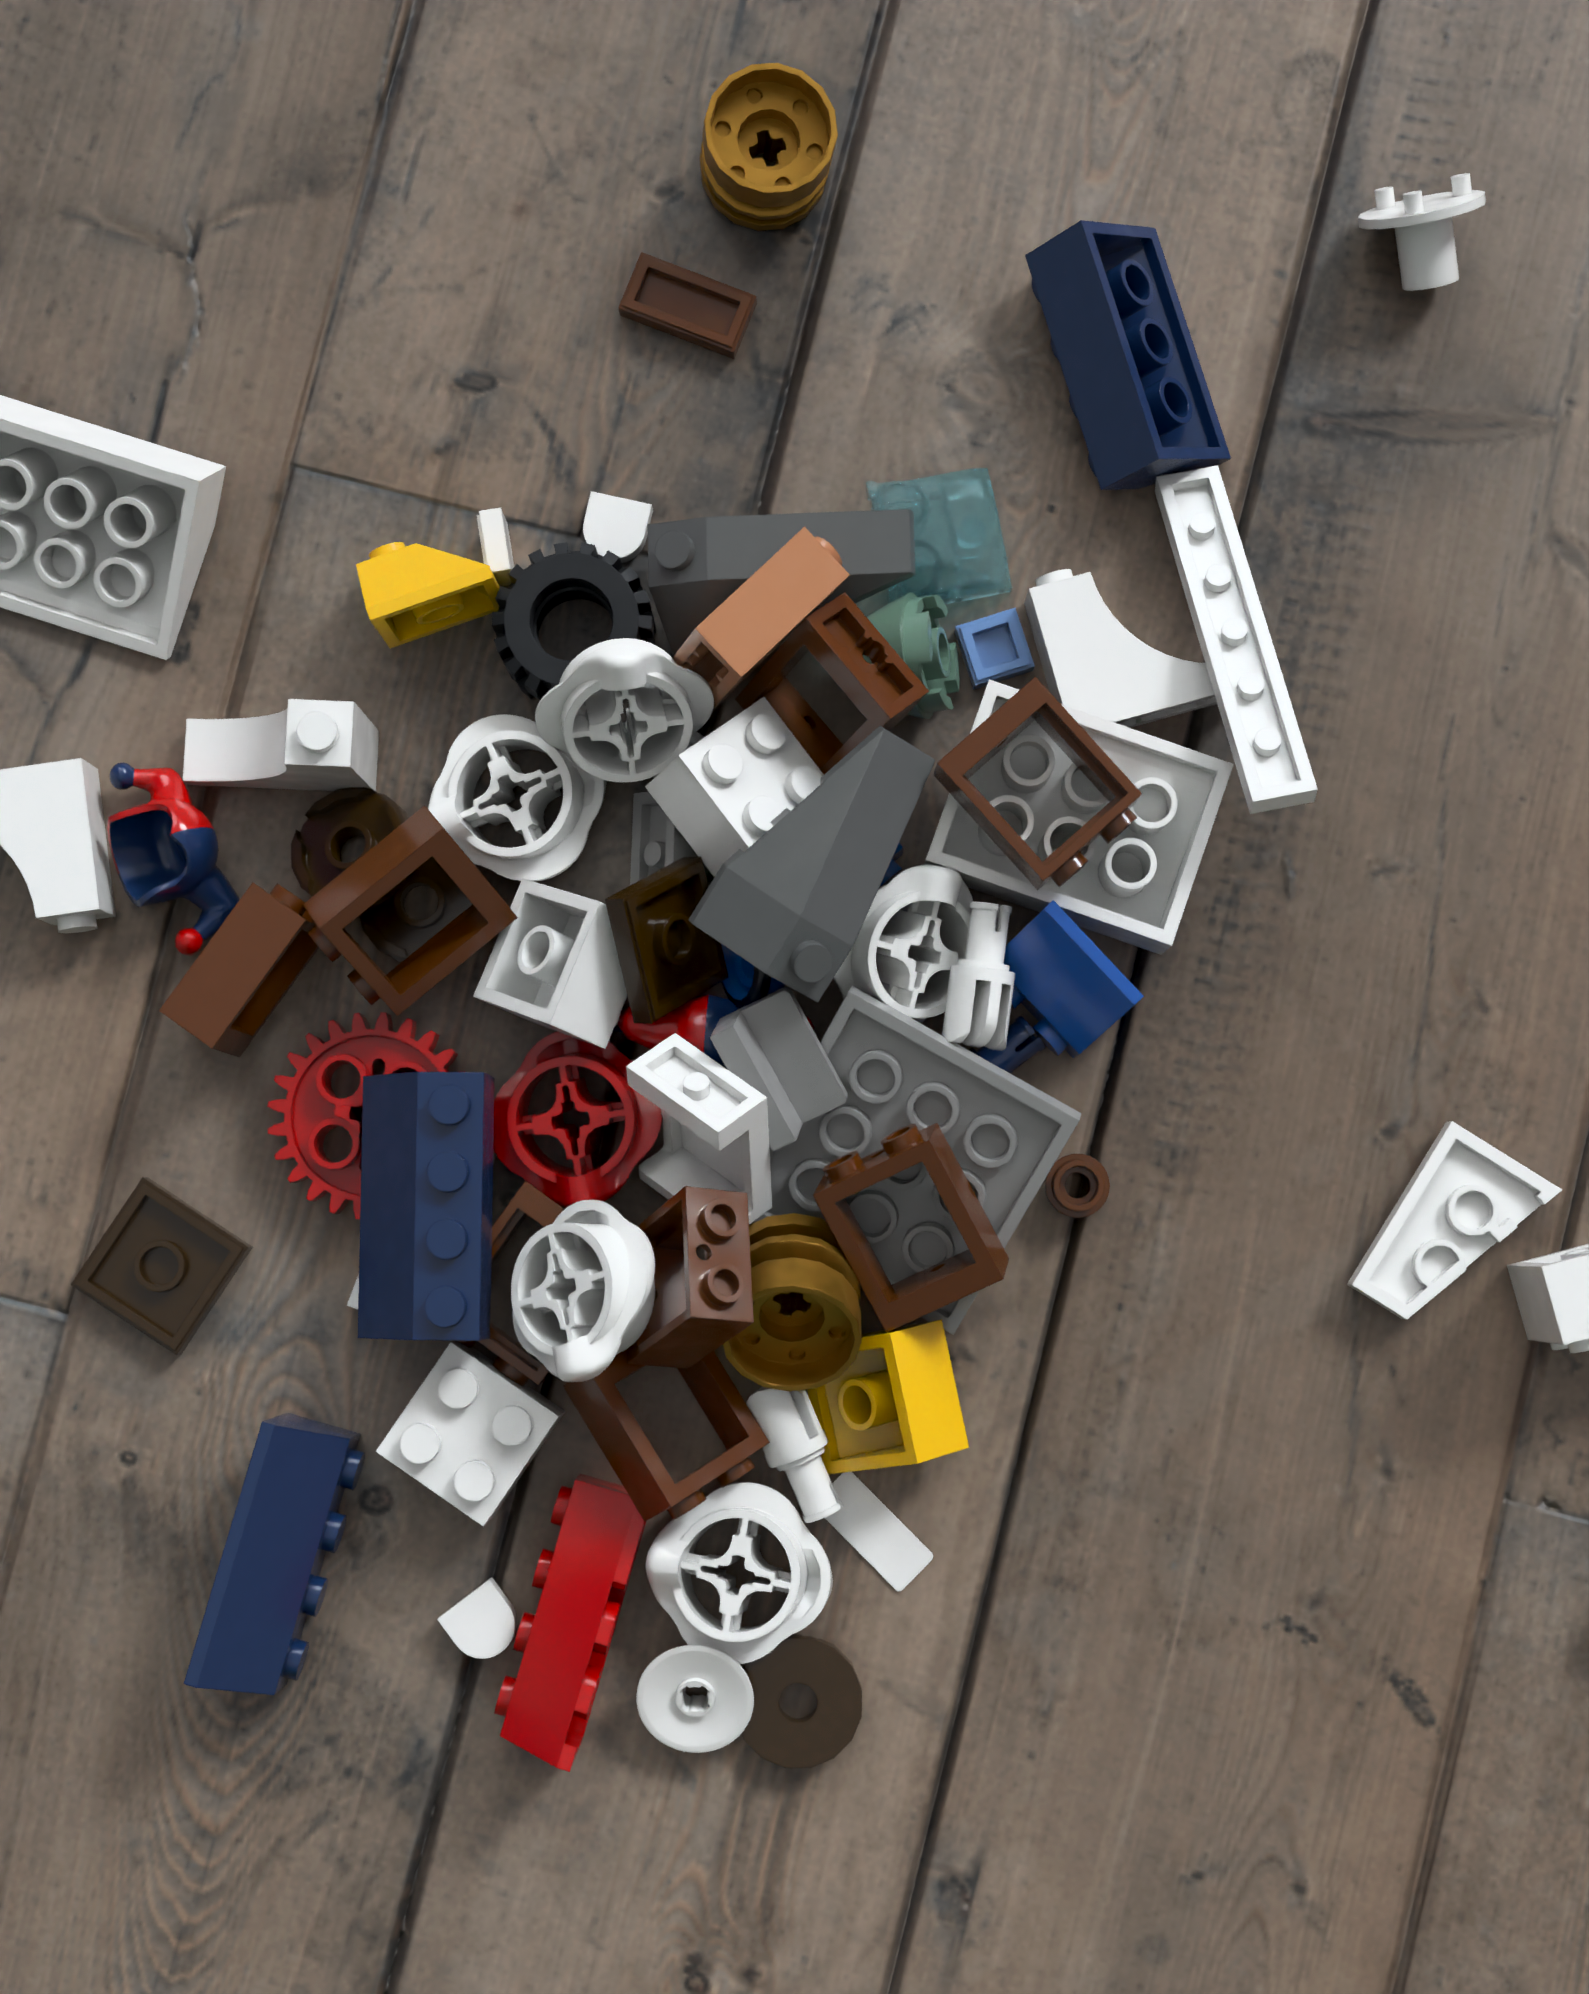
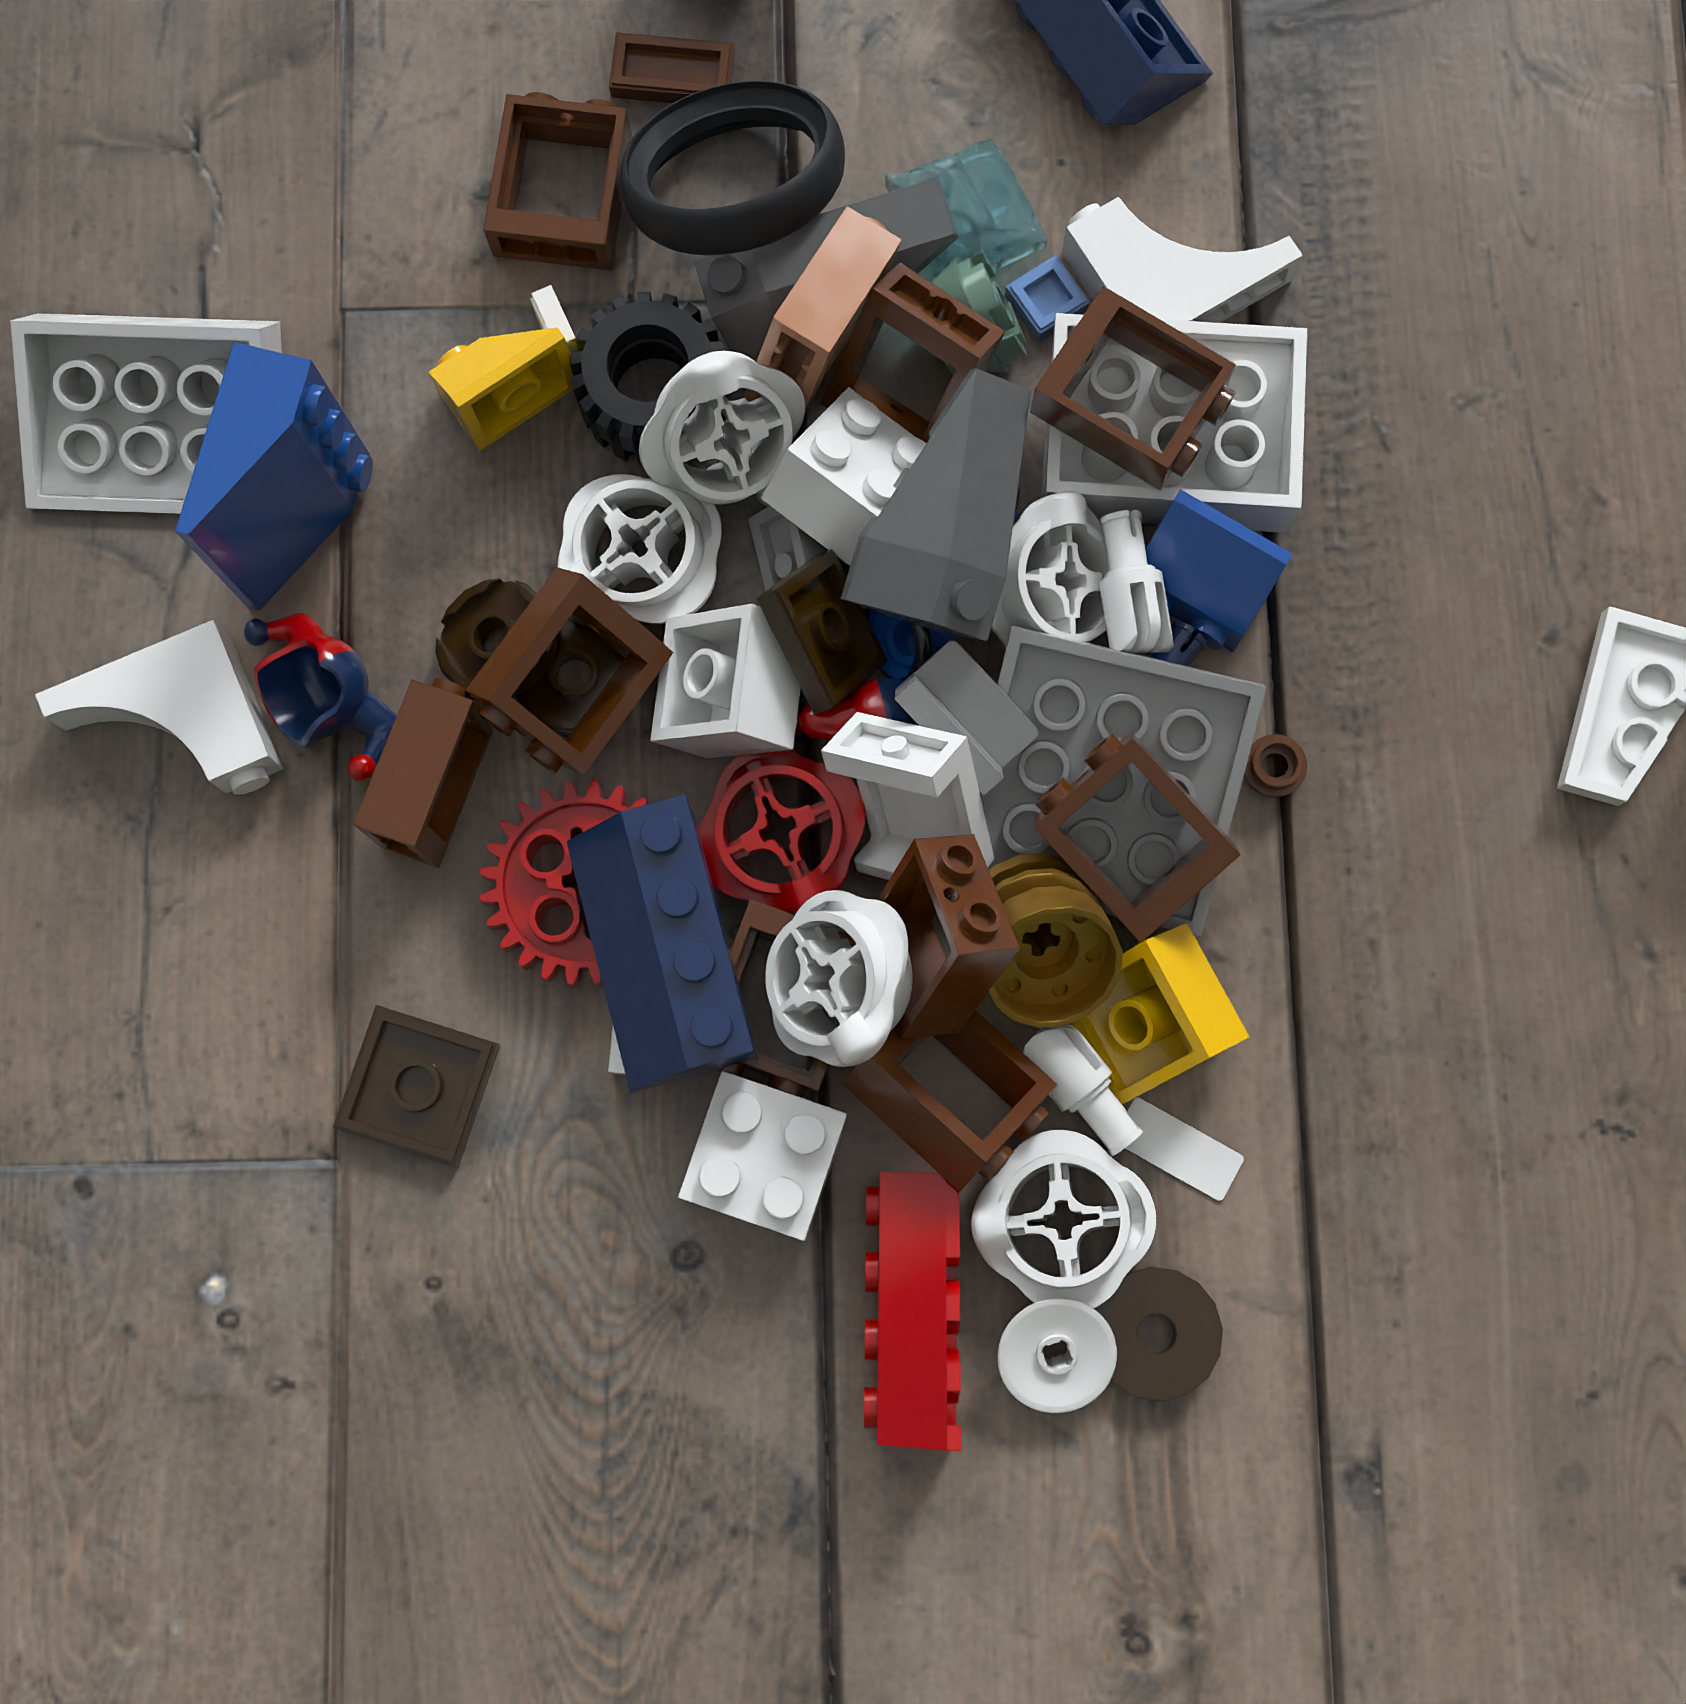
camera: 15 degrees left, 5 degrees down
white arch [183,699,379,791] -> none
dark blue slope [184,1413,365,1695] -> none
white tile [437,1577,517,1659] -> none
white tile [583,491,653,563] -> none
white plate [1155,465,1318,814] -> none
none -> blue slope [175,342,373,611]
none -> reddish brown window [483,92,633,271]
none -> black tyre [620,81,845,255]

